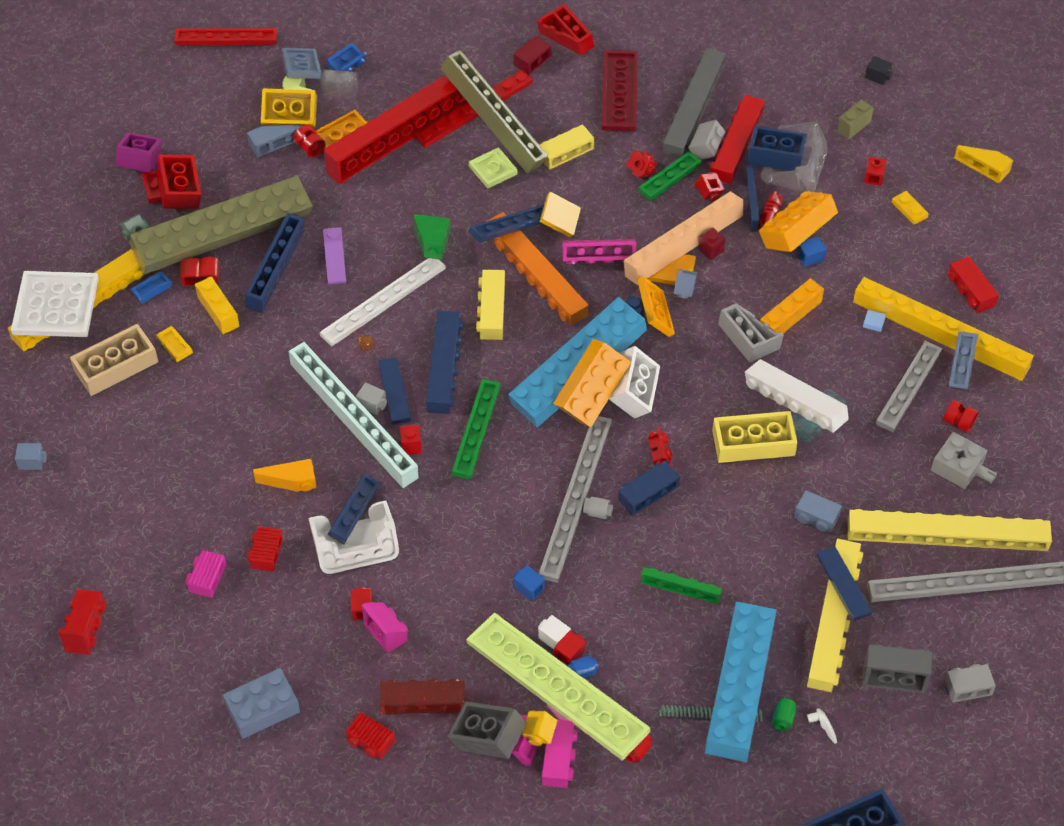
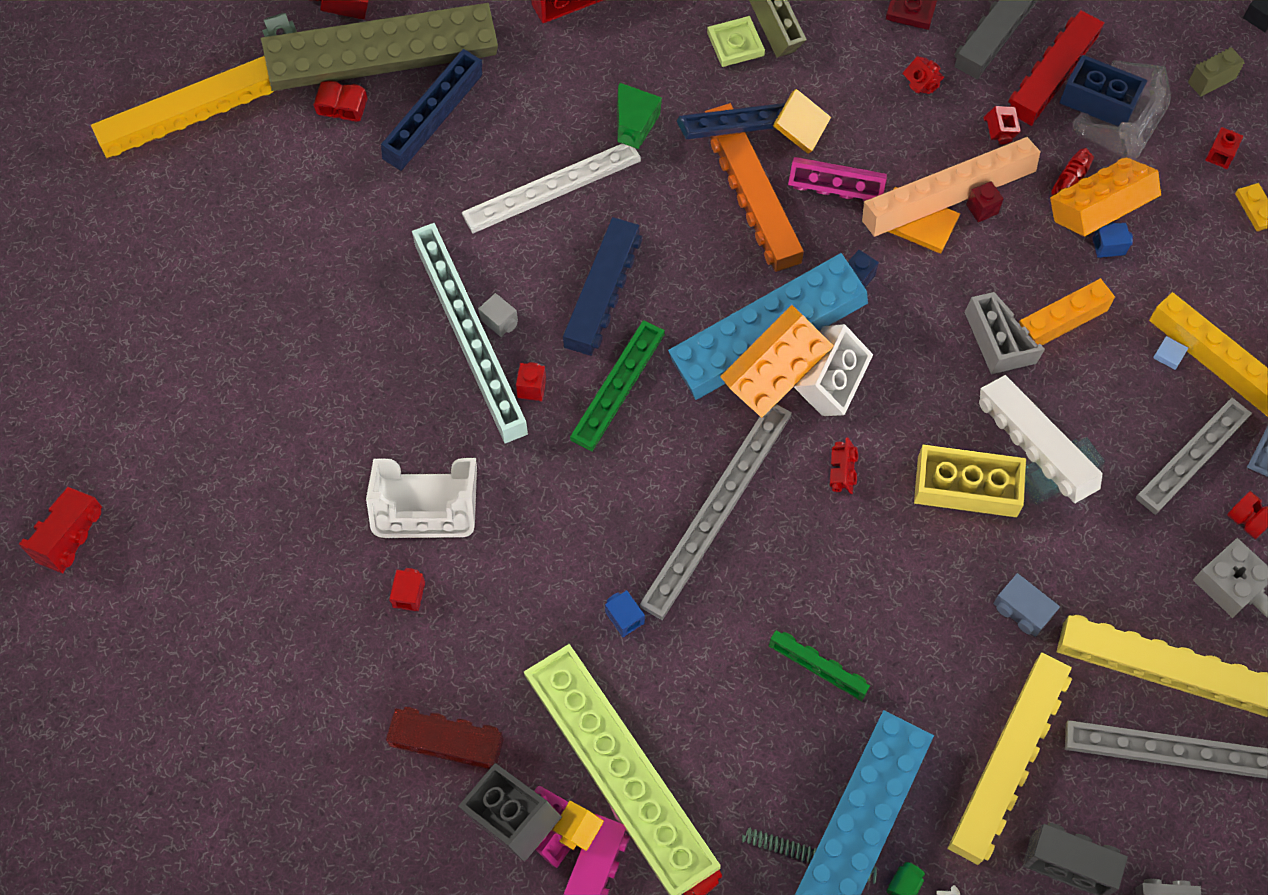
camera: 15 degrees right, 10 degrees up
white plate [11,271,99,337] -> none
sand blue brick [15,443,47,470] -> none
tan brick [70,324,158,396] -> none
blue plate [131,271,172,304] -> none
yellow plate [156,326,193,362] -> none
dark pink brick [186,550,226,598] -> none
yellow brick [195,277,240,334] -> none
sand blue brick [223,668,300,739] -> none
red brick [247,526,283,572] -> none
light orange slope [253,459,317,492] -> none
medium lavender slope [323,227,346,285] -> none
dark blue tile [327,473,380,544] -> none
red brick [345,712,395,760] -> none
clear orange hinge [358,336,374,351] -> none
dark pink slope [362,602,408,653] -> none
dark blue tile [378,357,411,425] -> none
light yellow brick [476,270,505,340] -> none
white brick [538,615,571,649] -> none
light yellow brick [539,125,594,170] -> none
red brick [554,630,586,665] -> none
blue brick [566,655,599,679] -> none
light grey brick [583,497,613,519] -> none
dark blue brick [618,461,680,516] -> none
light orange tile [637,276,675,337] -> none
green plate [638,151,702,202] -> none
sand blue brick [674,269,697,299] -> none
light grey brick [688,120,725,160] -> none
dark blue tile [745,166,759,232] -> none
dark blue tile [816,546,872,622] -> none

